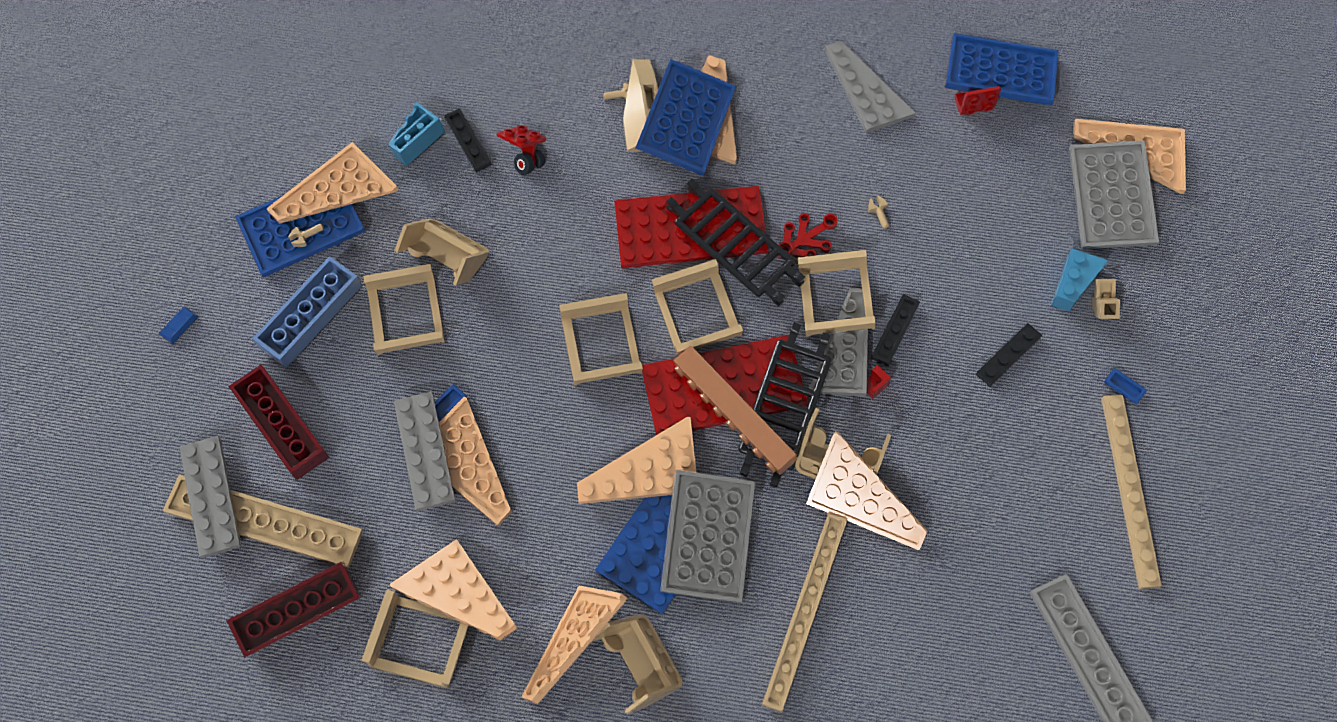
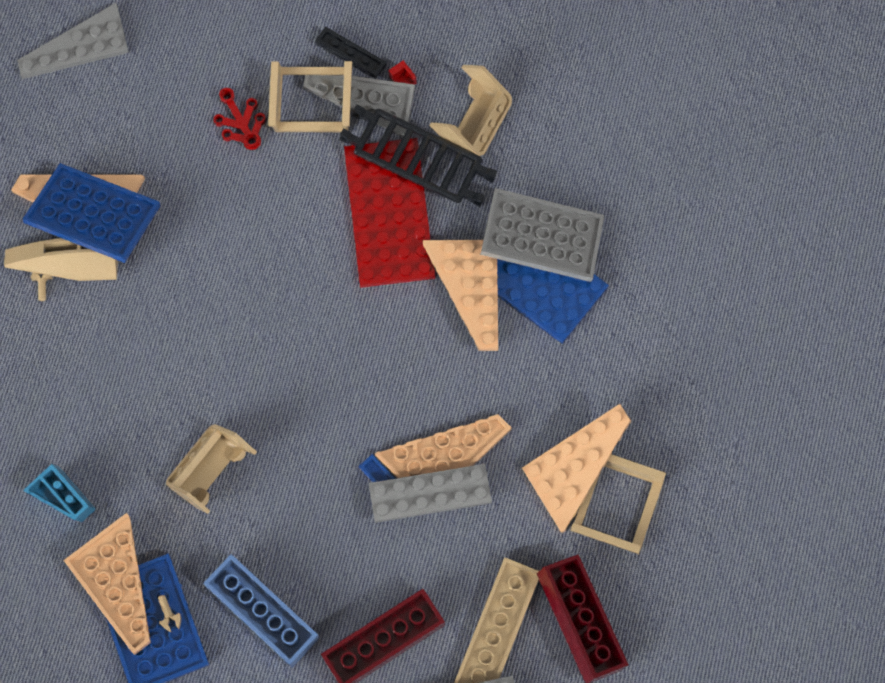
camera: 85 degrees left, 5 degrees up
tan piece [363,264,445,356] -> none
black plate [444,108,492,173] -> none
red plate [497,125,546,175] -> none
light nougat wing [521,586,627,704] -> none
tan piece [559,293,643,386] -> none
tan windscreen [591,614,683,714] -> none
red plate [614,186,768,269] -> none
tan piece [652,259,743,357] -> none
black bar [666,178,805,307] -> none
nougat brick [673,345,797,475] -> none
tan plate [762,513,847,713] -> none
light nougat wing [806,432,927,550] -> none
tan bar [868,196,889,229] -> none

